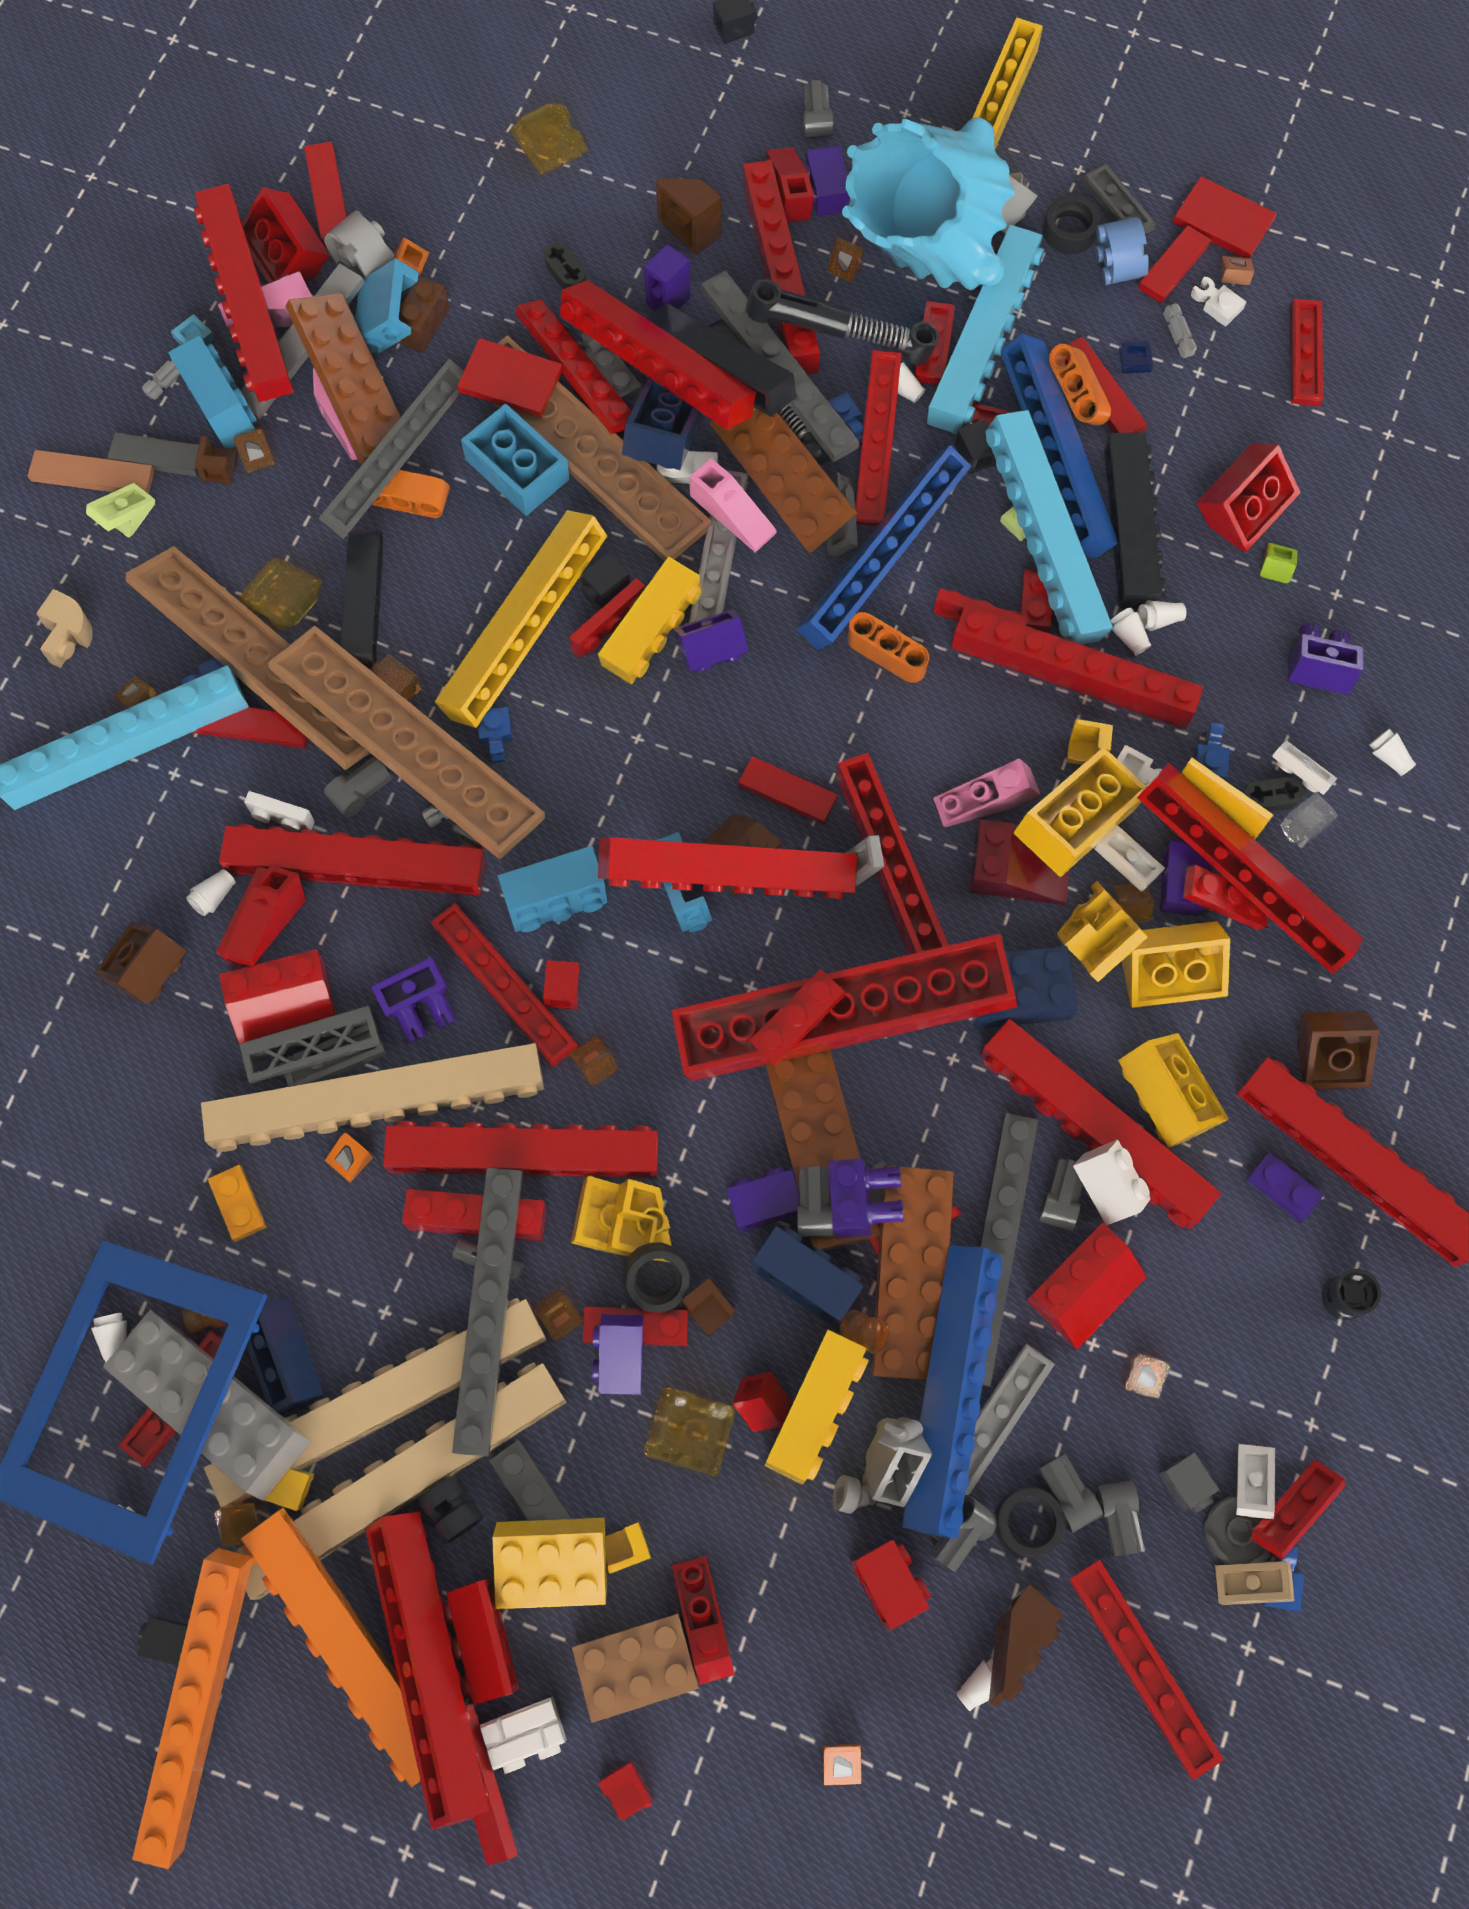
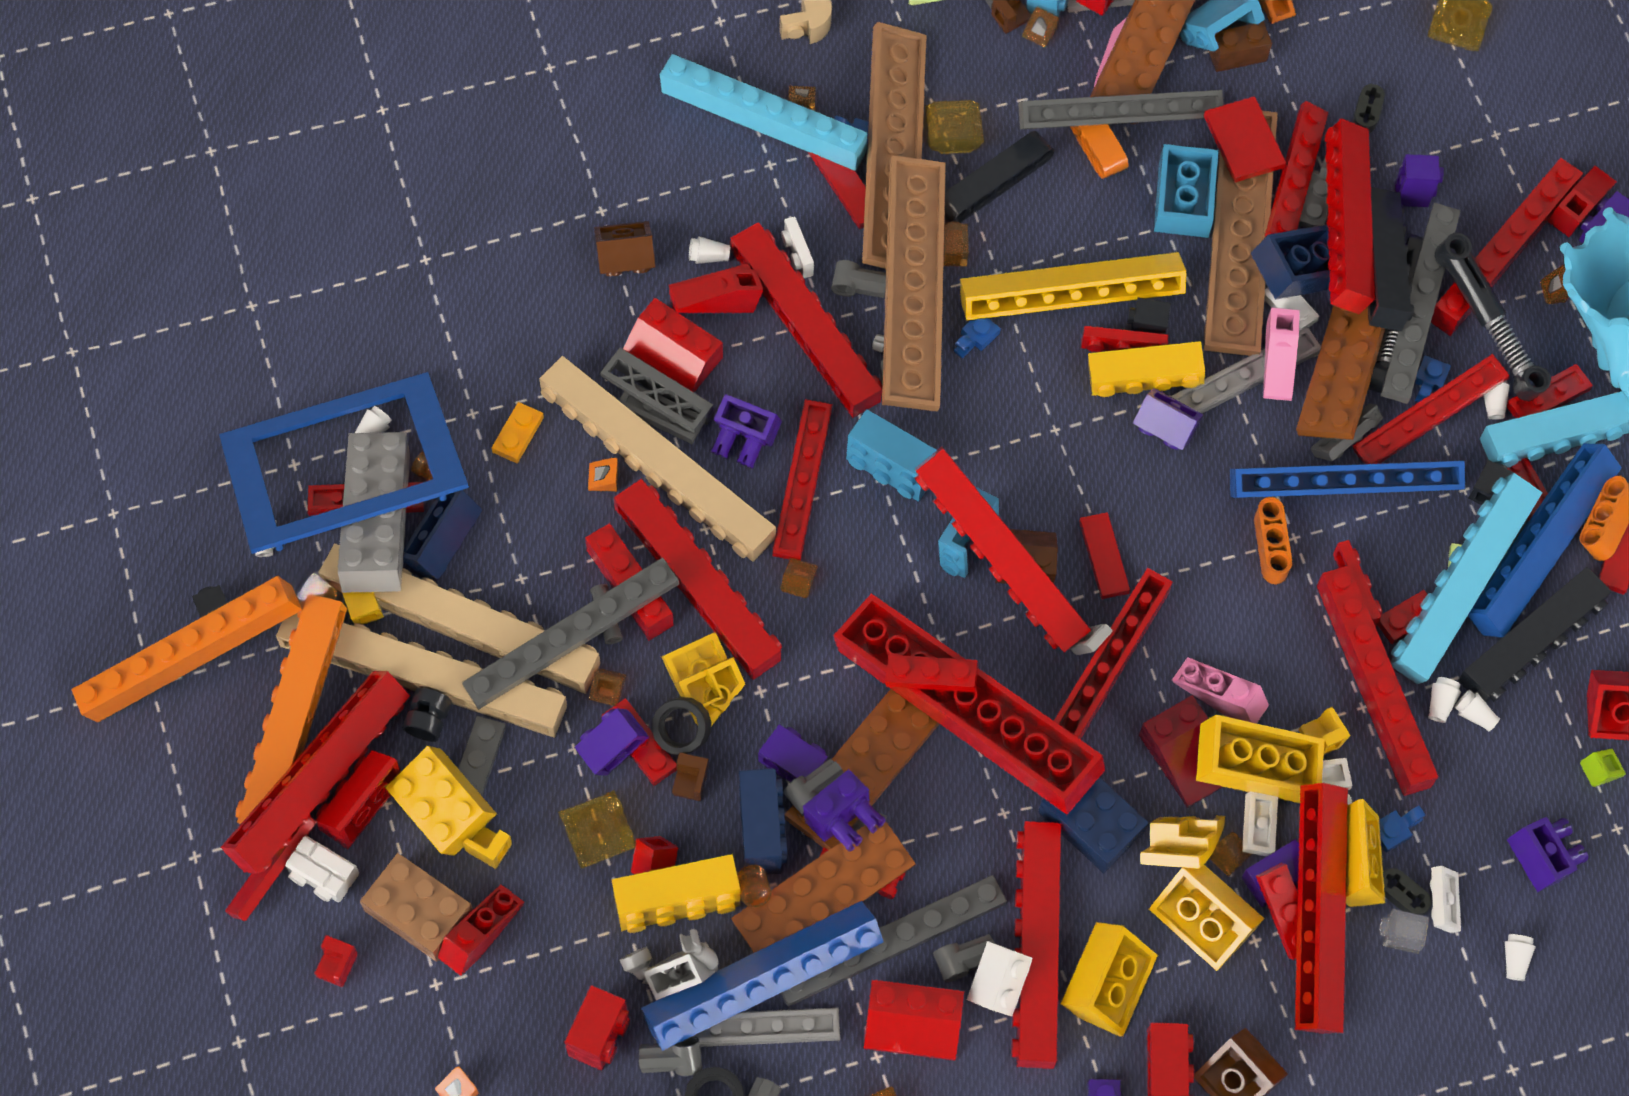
camera: 50 degrees right, 5 degrees down
red panel [543,960,580,1010] -> none
reddish brown slope [656,178,722,255] -> none

